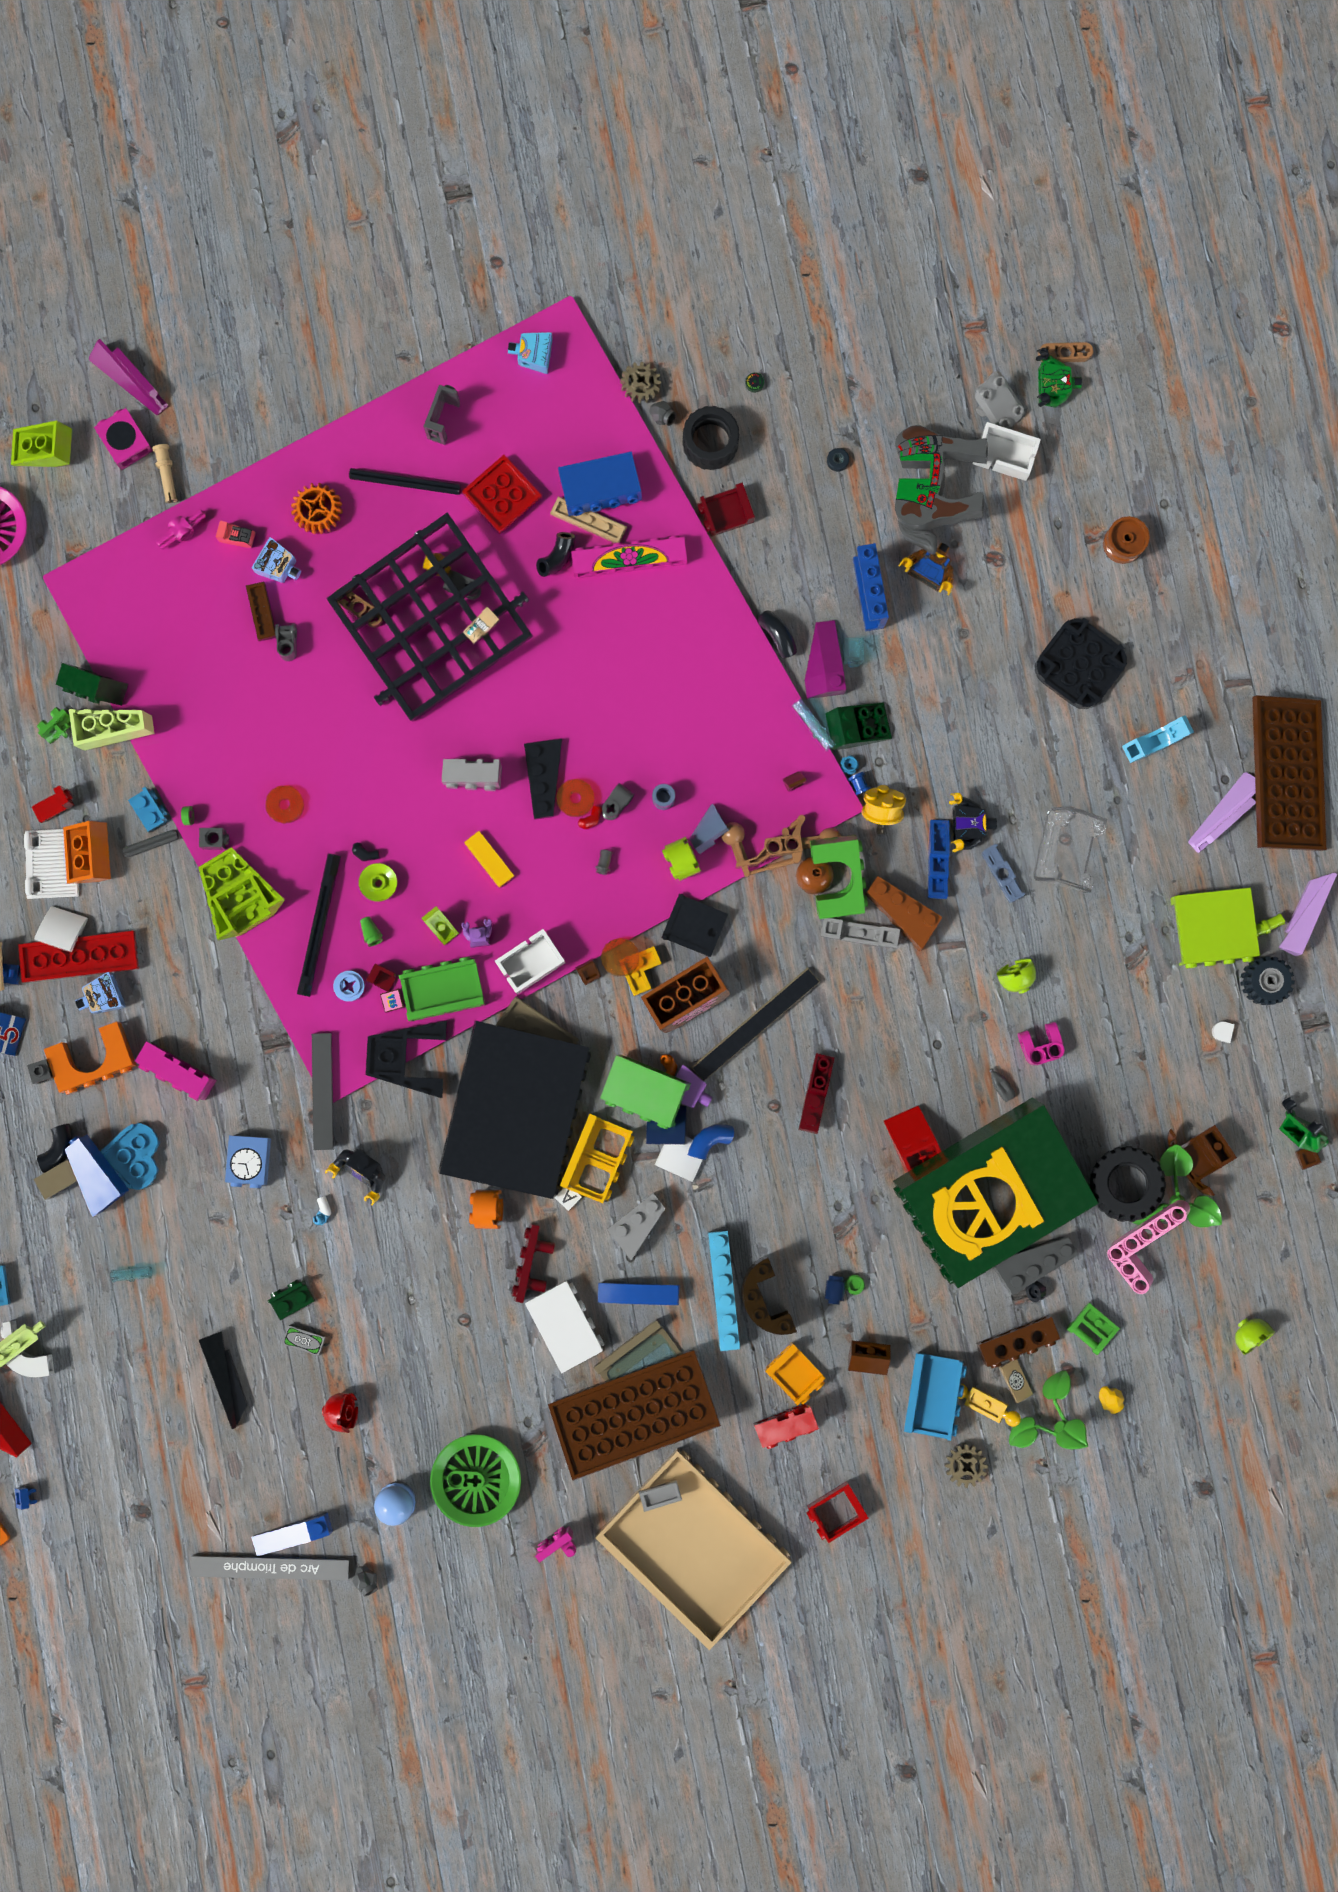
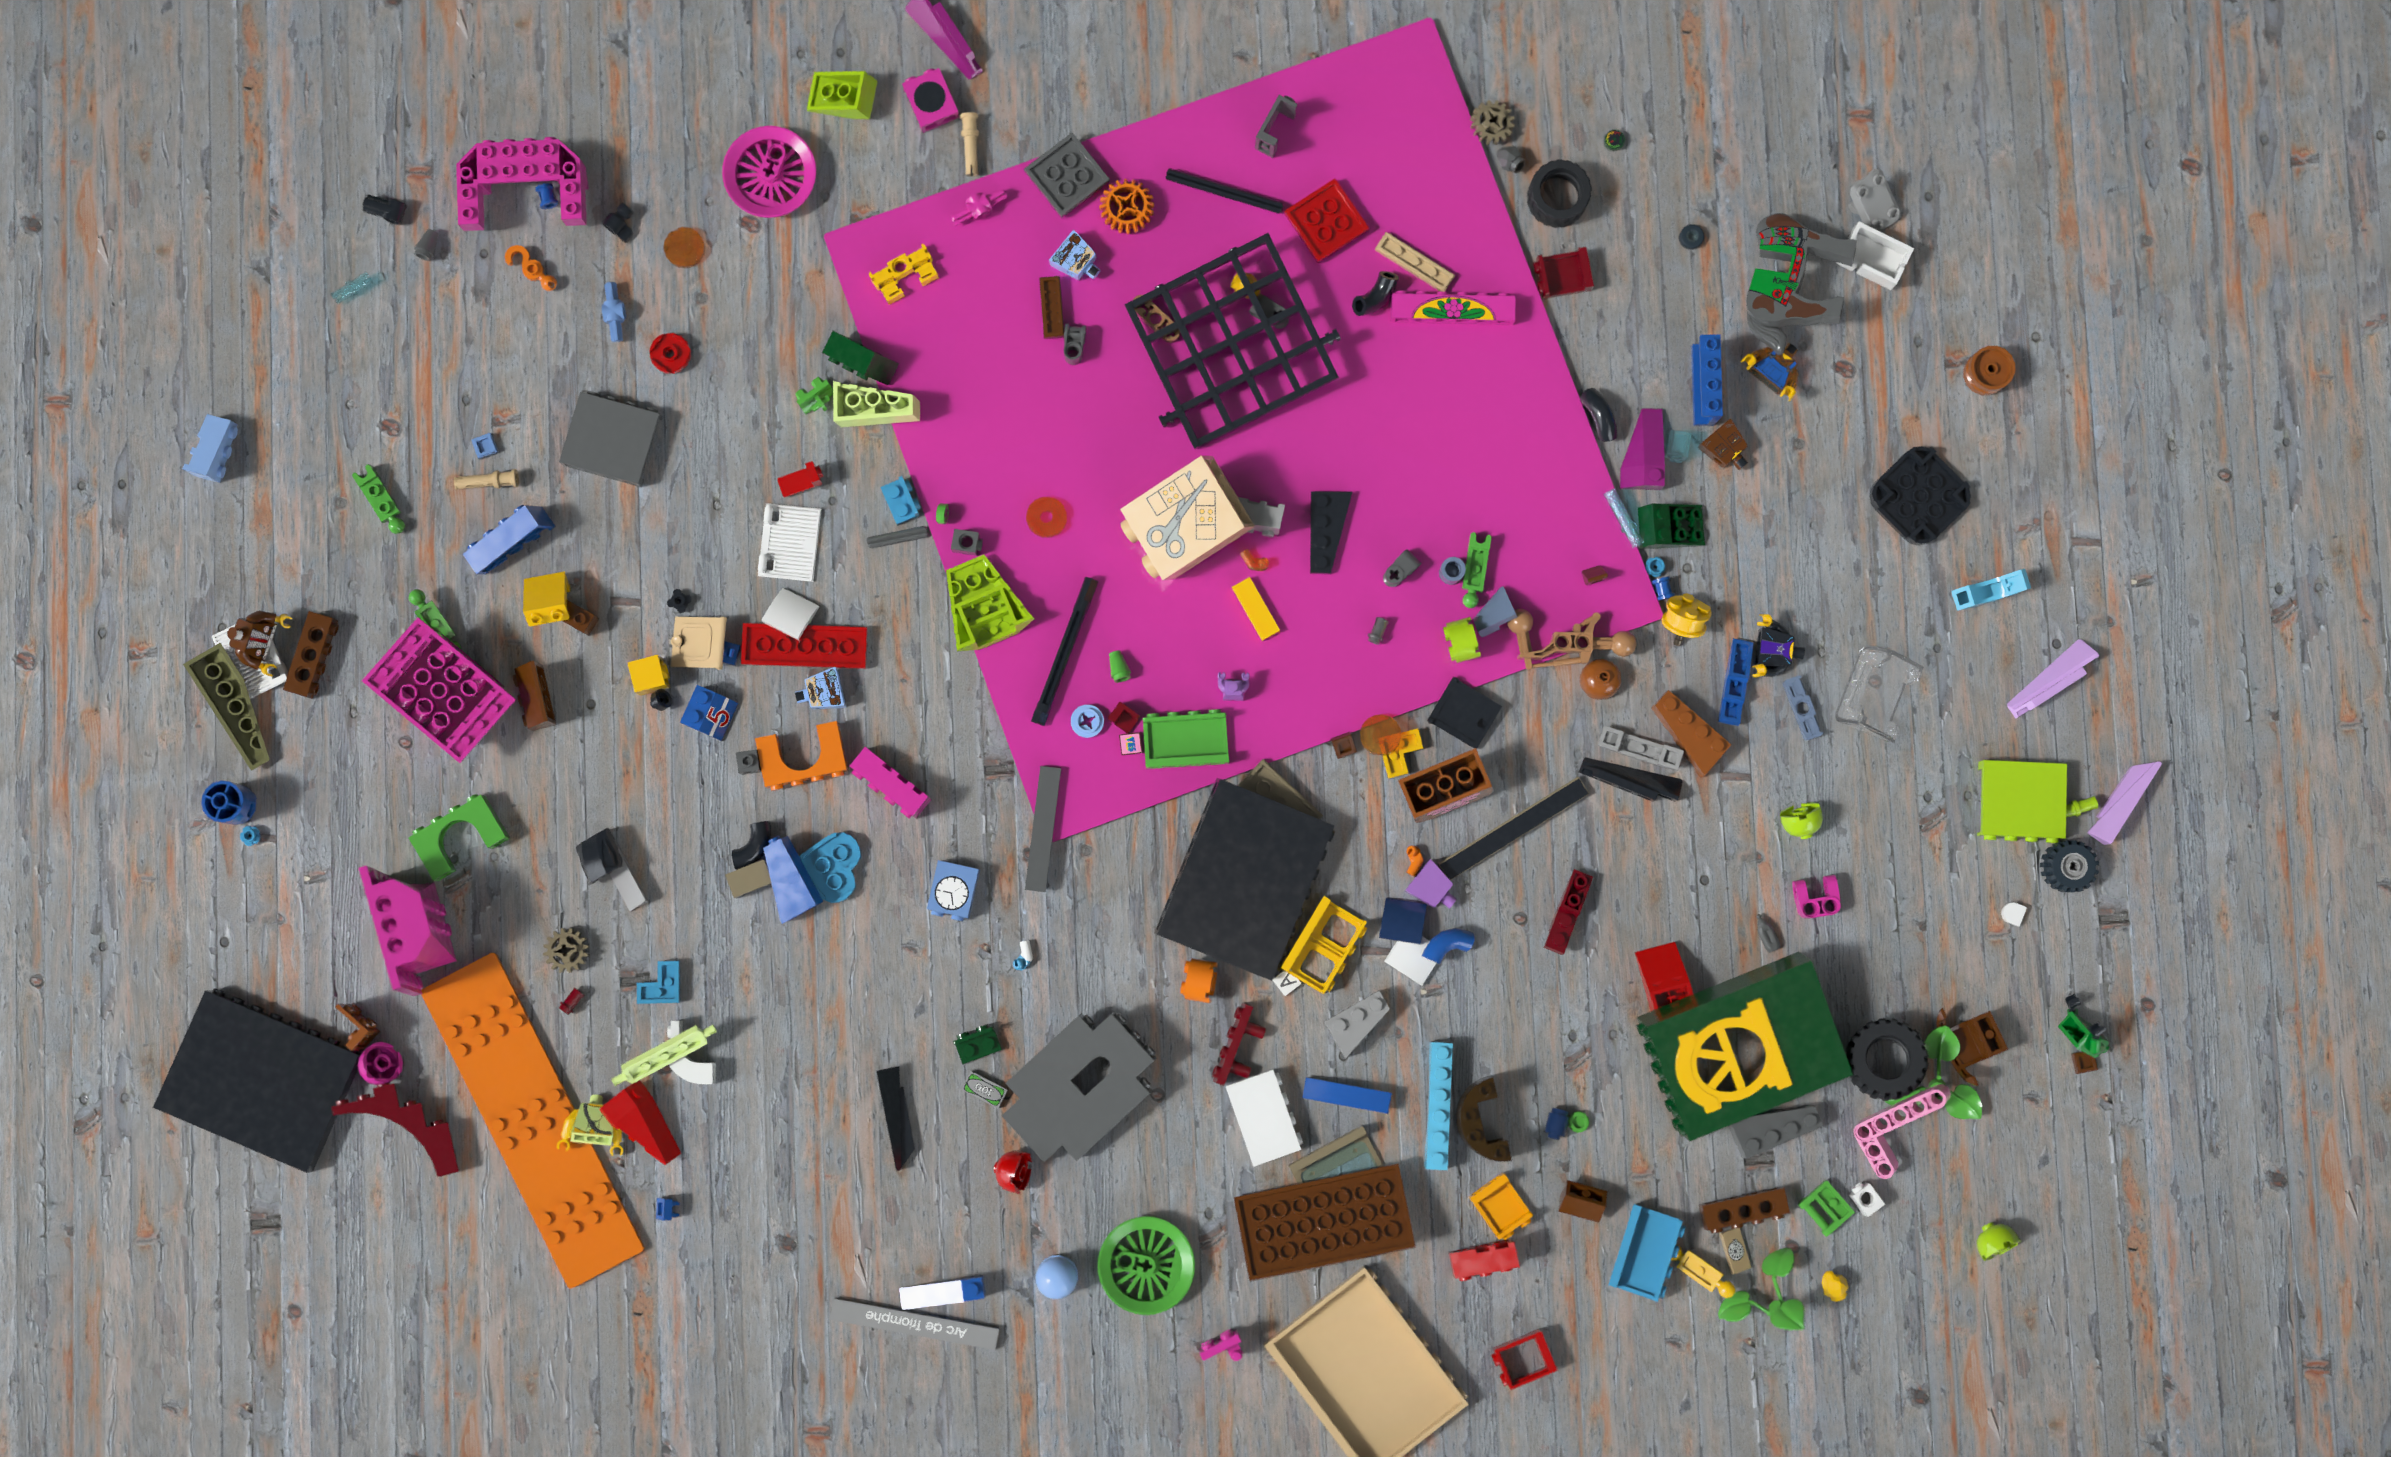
camera: 10 degrees right, 0 degrees up
orange slope [63,821,111,884] -> none
clear light blue pin [110,1266,152,1282] -> none
coral leg [216,521,256,548] -> none
black torso [325,1149,385,1205] -> none
black arm [352,842,380,861] -> none
dark grey rock [353,1566,378,1597] -> none
lime dish [359,863,397,902] -> none
black wing [366,1021,447,1098] -> none
lime slope [421,906,459,945] -> none
tan leg [463,607,500,644] -> none
white piece [495,929,565,995] -> none
medium azure torso [508,332,552,374] -> none
clear orange tile [556,779,595,817] -> none
blue panel [558,451,642,516] -> none
red arm [578,806,602,830] -> none
bright green panel [600,1055,691,1129] -> none
light grey tile [638,1480,682,1512] -> none
bright green arch [810,835,868,919] -> none
dark tan gear [944,1443,988,1488] -> none
black tile [1026,1281,1046,1302] -> none
green torso [1036,348,1082,408] -> none
medium nougat beam [1038,342,1093,363] -> none
reddish brown plate [1252,695,1327,851] -> none
none -> yellow piece [869,244,939,305]
none -> dark grey panel [1002,1012,1156,1162]
none -> dark grey plate [1024,133,1110,218]
none -> brick [1120,456,1255,580]
none -> clear orange arm [1240,549,1269,571]
none -> bright green plate [1462,532,1491,608]
none -> black wedge [1578,757,1683,802]
none -> reddish brown torso [1698,419,1748,470]
none -> white brick [1849,1182,1885,1217]

